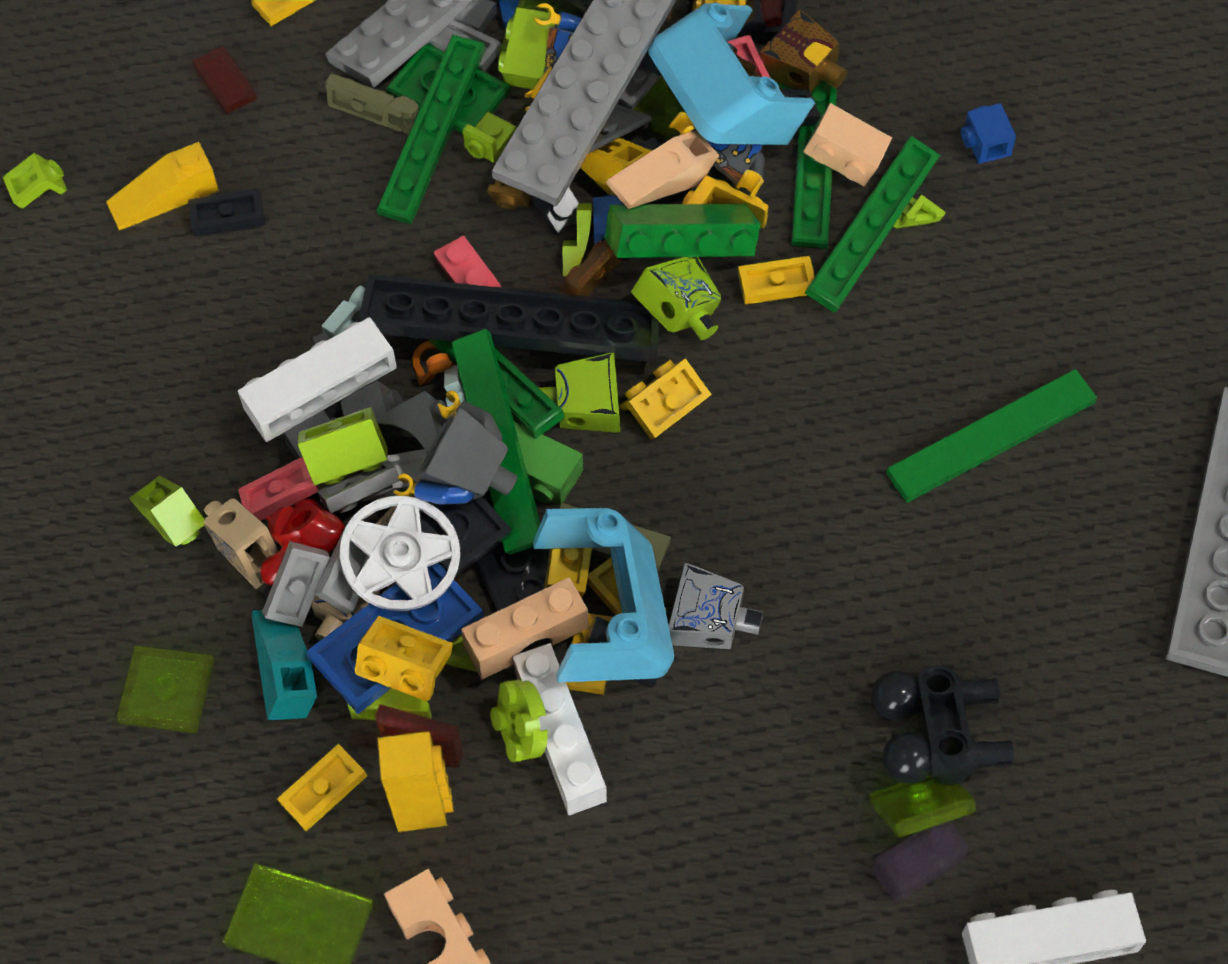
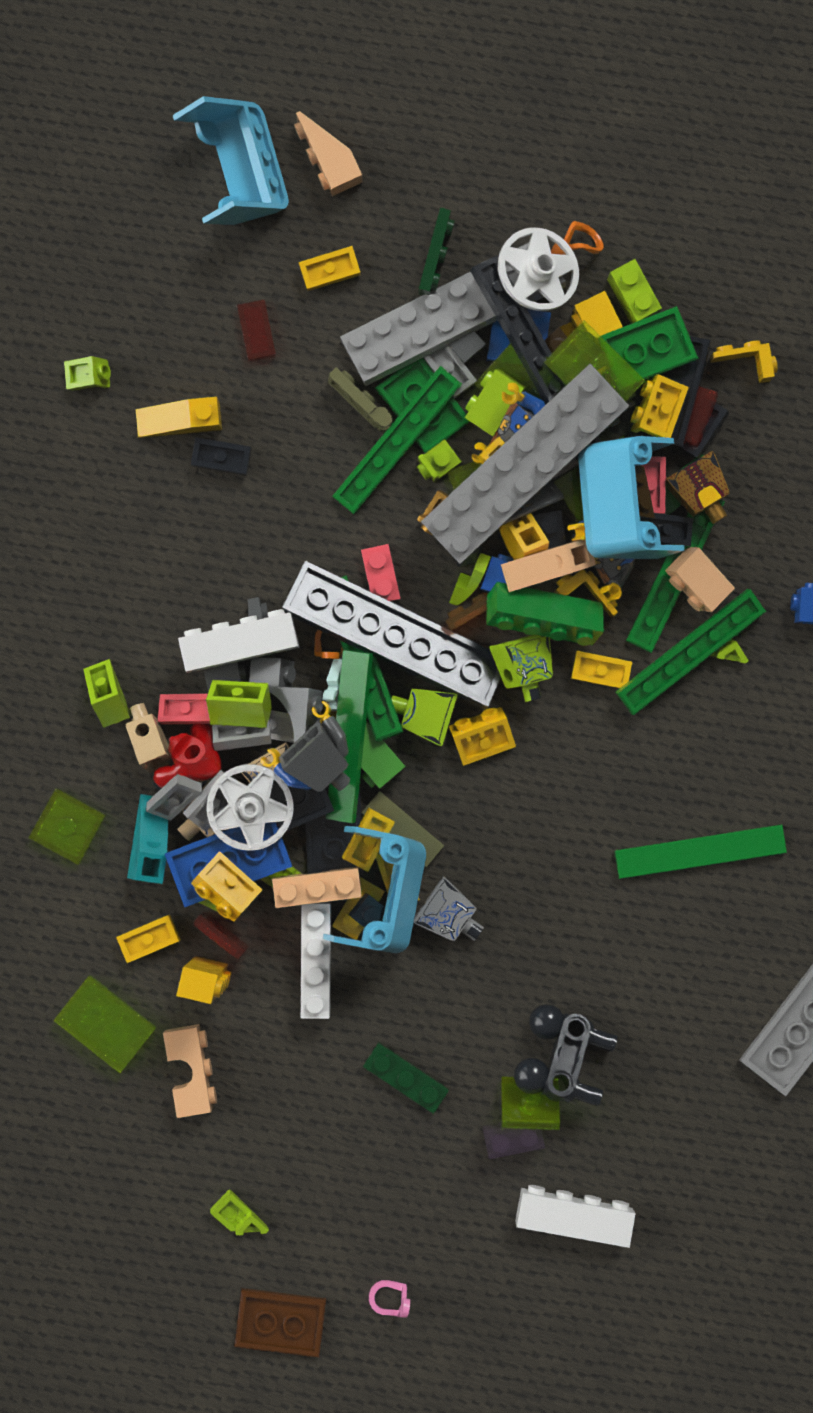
camera: 20 degrees right, 25 degrees up
light aqua plate [321,285,365,339] -> none
lime plate [491,679,548,763] -> none
none -> dark green plate [363,1042,449,1114]

